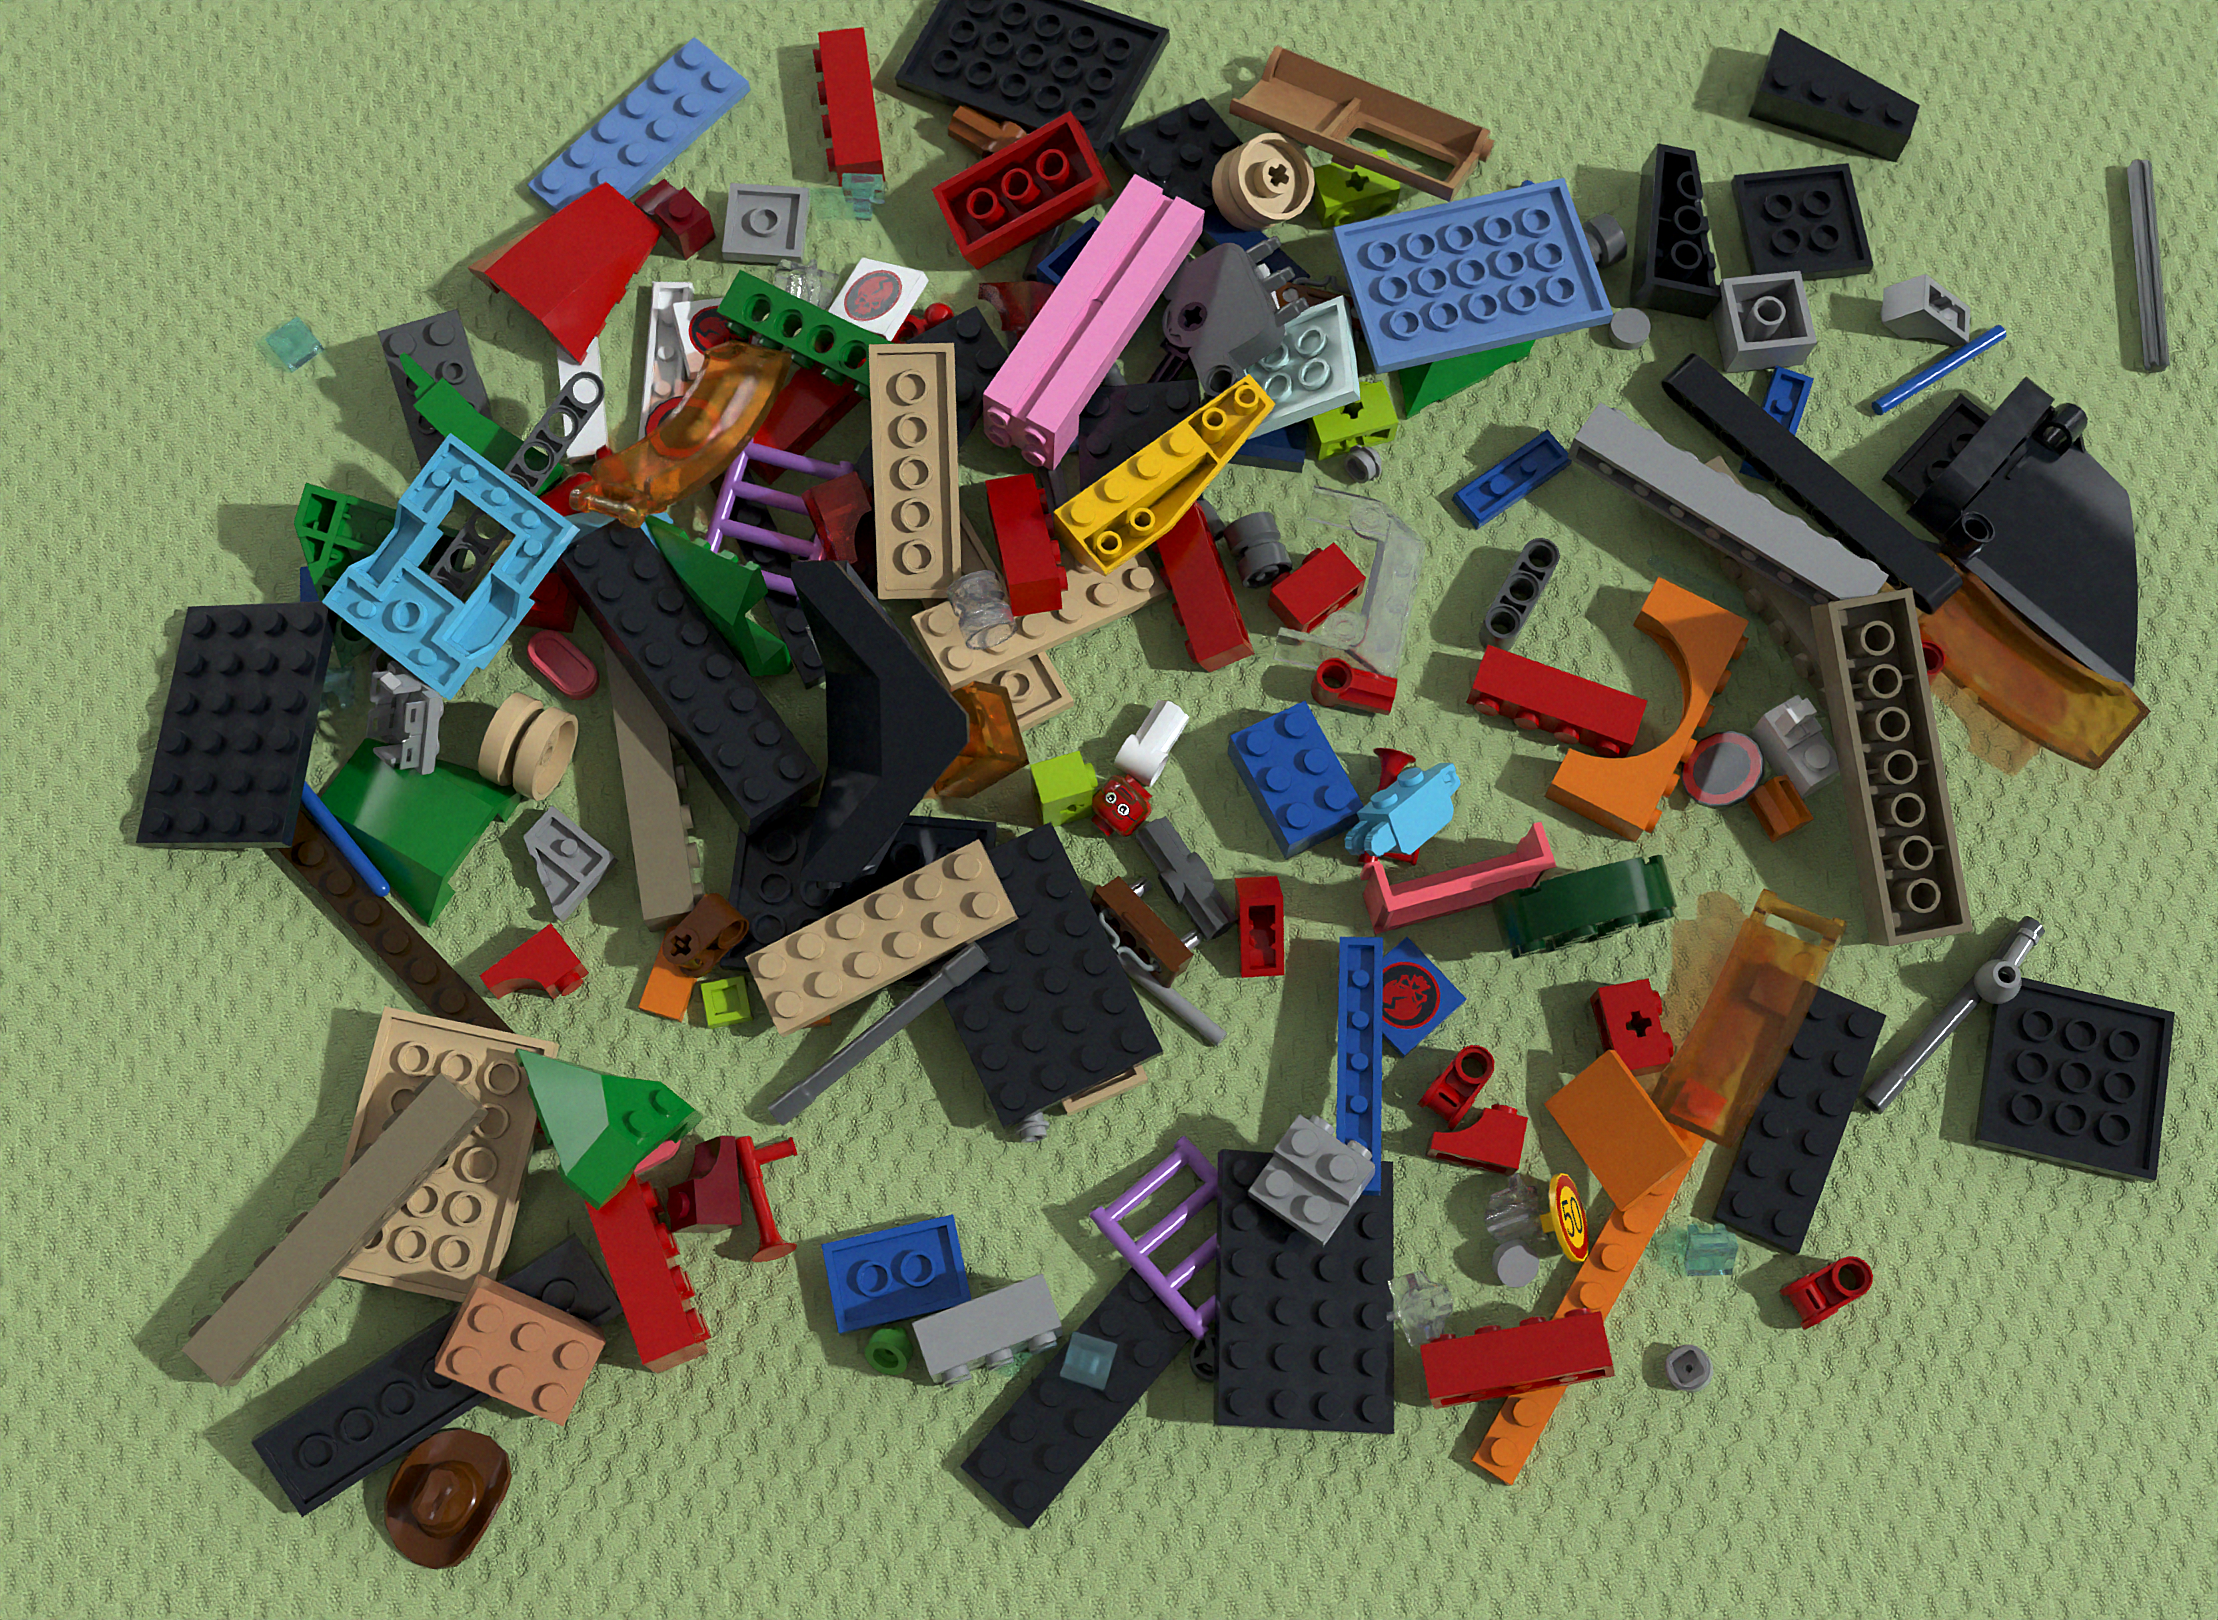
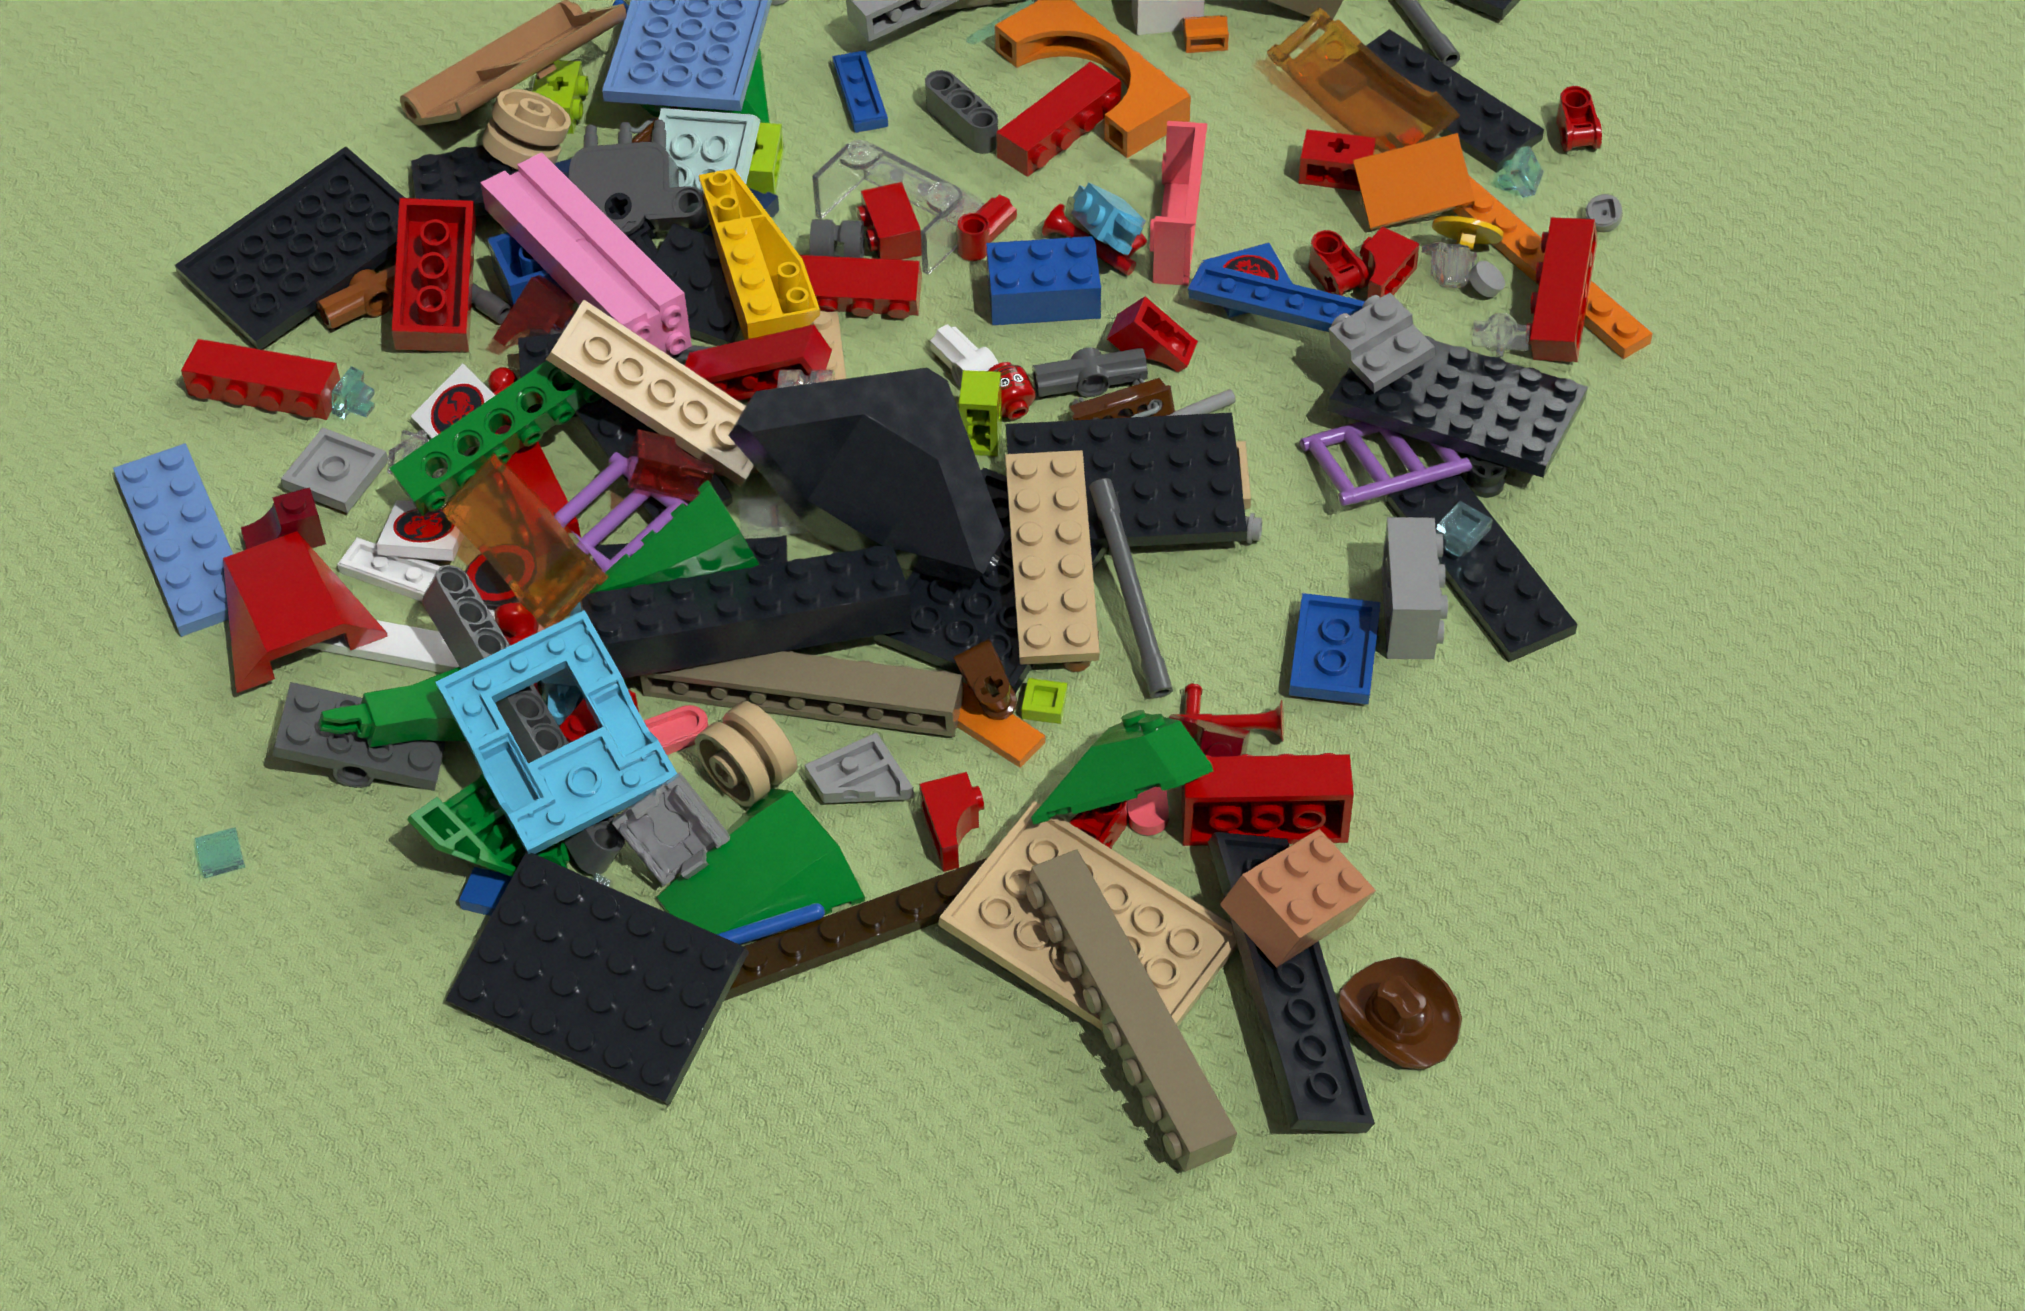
camera: 65 degrees left, 20 degrees down
bright green tile [865,1326,914,1375] -> none
light grey plate [1344,444,1381,483] -> none
dark green brick [1491,855,1677,959] -> none
piece [1681,731,1765,809] -> none

